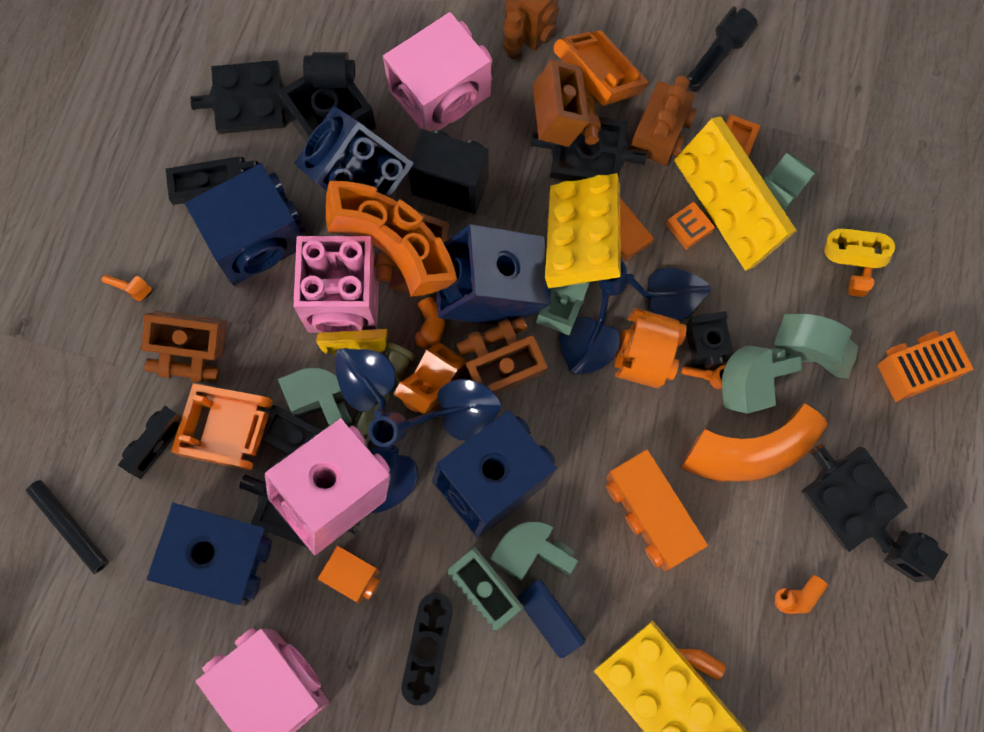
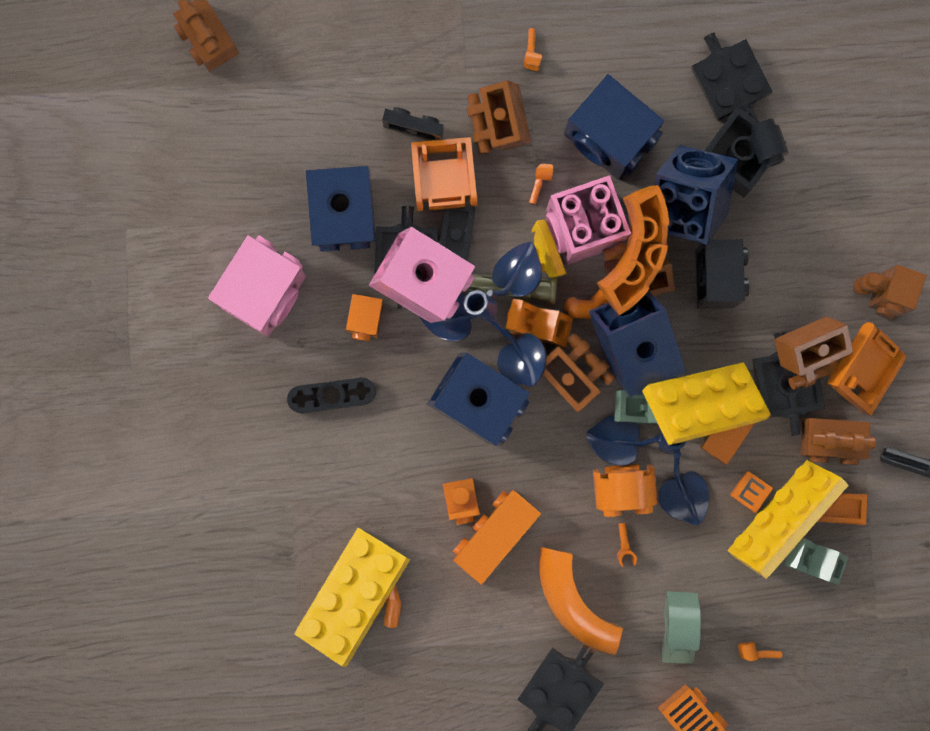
camera: 65 degrees right, 10 degrees up
black piece [26,480,109,574] -> none
black hinge [165,157,259,205] -> none
sand green brick [278,368,352,426] -> none
bright pink brick [383,12,492,131] -> none
sand green brick [448,547,524,631] -> none
sand green brick [490,522,578,582] -> none
dark blue slope [517,579,586,658] -> none
black brick [686,311,734,369] -> none
sand green brick [722,345,802,414] -> none
orange arm [775,575,828,614] -> none
yellow beam [824,229,895,268] -> none
none -> orange bracket [443,478,480,525]
none -> orange hand [529,164,553,205]

